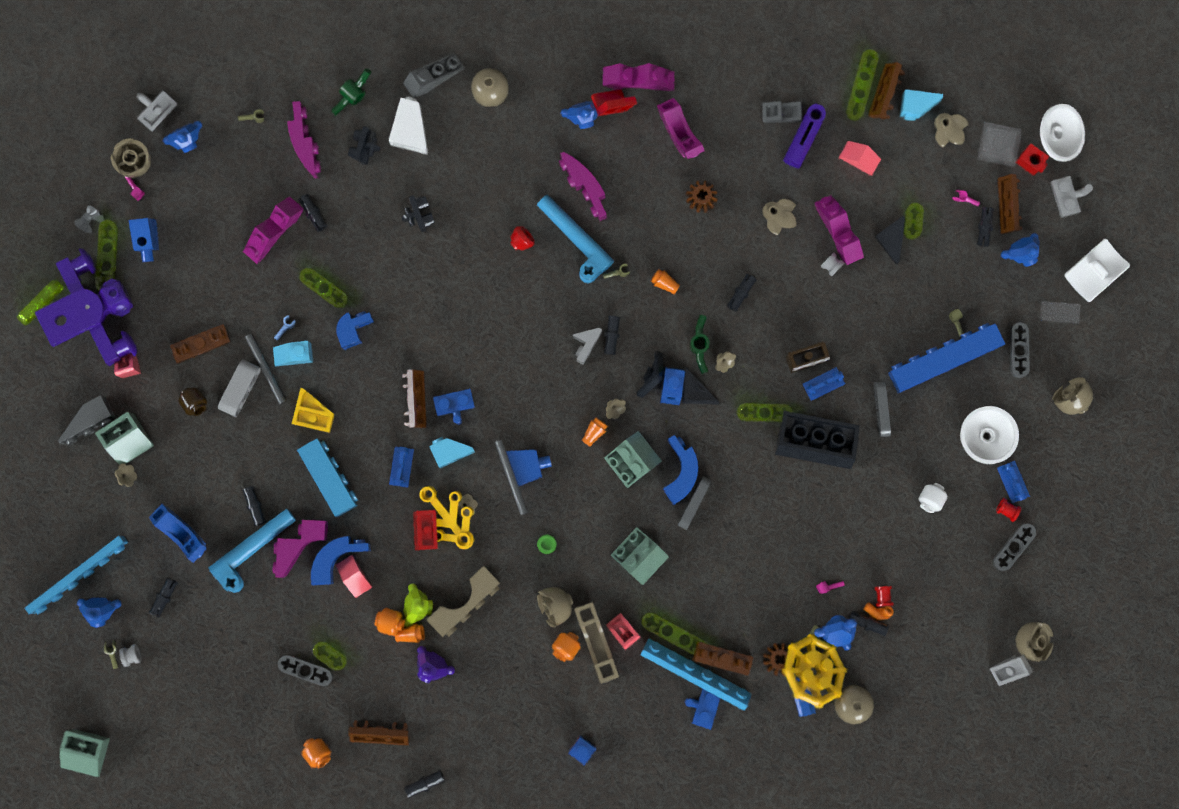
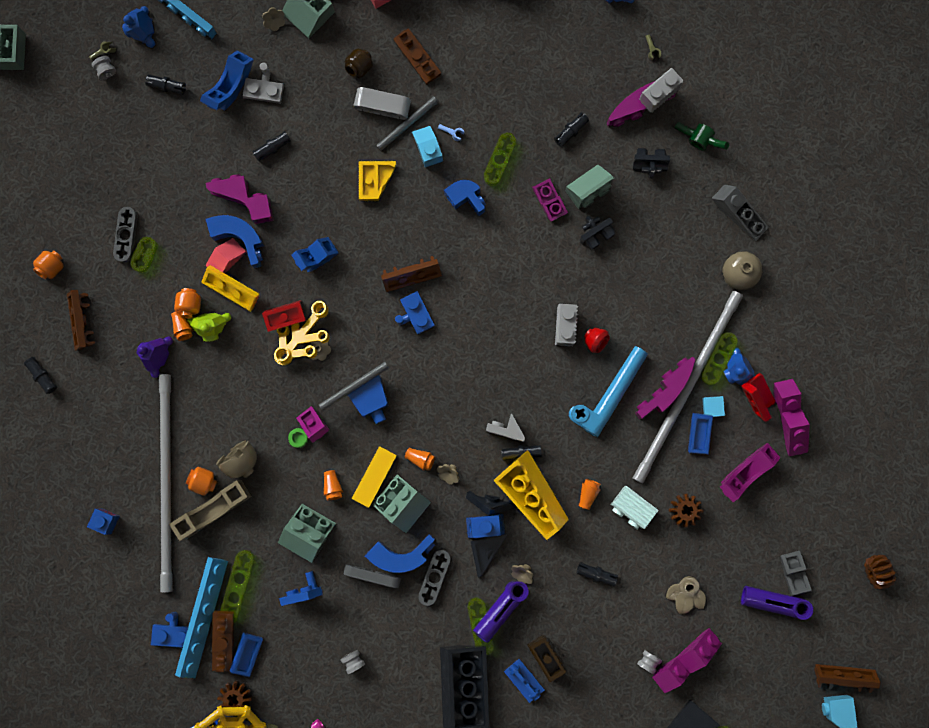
camera: 80 degrees right, 0 degrees up
dark azure axle [208,509,296,593] -> none
magenta arch [243,197,303,264] -> none
dark azure brick [297,438,358,517] -> none
white slope [389,97,428,154] -> none
blue hinge [389,447,414,487] -> none
dark tan arch [427,566,500,637] -> none
medium azure slope [429,437,475,468] -> none
olive hand [603,264,630,279] -> none
coral slope [606,613,640,649] -> none
dark green piece [690,314,710,374] -> none
coral slope [839,141,881,176] -> none
clear neon green beam [846,49,879,121] -> none
none -> light grey piece [159,374,173,592]
none -> yellow tile [201,265,259,312]
none -> blue tile [230,632,263,677]
none -> light grey plate [243,63,284,104]
none -> blue plate [279,571,323,606]
none -> blue brick [291,237,338,272]
none -> magenta slope [296,406,329,443]
none -> orange cone [324,470,343,501]
none -> light grey wheel [341,650,365,674]
none -> yellow tile [352,446,397,508]
none -> dark grey beam [419,550,450,606]
none -> dark purple piece [473,581,529,643]
none -> yellow wedge [494,450,569,540]
none -> magenta slope [532,178,568,222]
none -> light grey brick [555,304,578,346]
none -> sand green slope [565,165,614,209]
none -> light aqua brick [610,486,658,530]
none -> light grey piece [633,291,743,484]
none -> light grey brick [639,68,683,112]
none -> blue tile [688,413,713,455]
none -> clear neon green beam [701,332,737,385]
none -> medium azure tile [702,396,725,417]
none -> reddish brown gear [864,555,896,589]

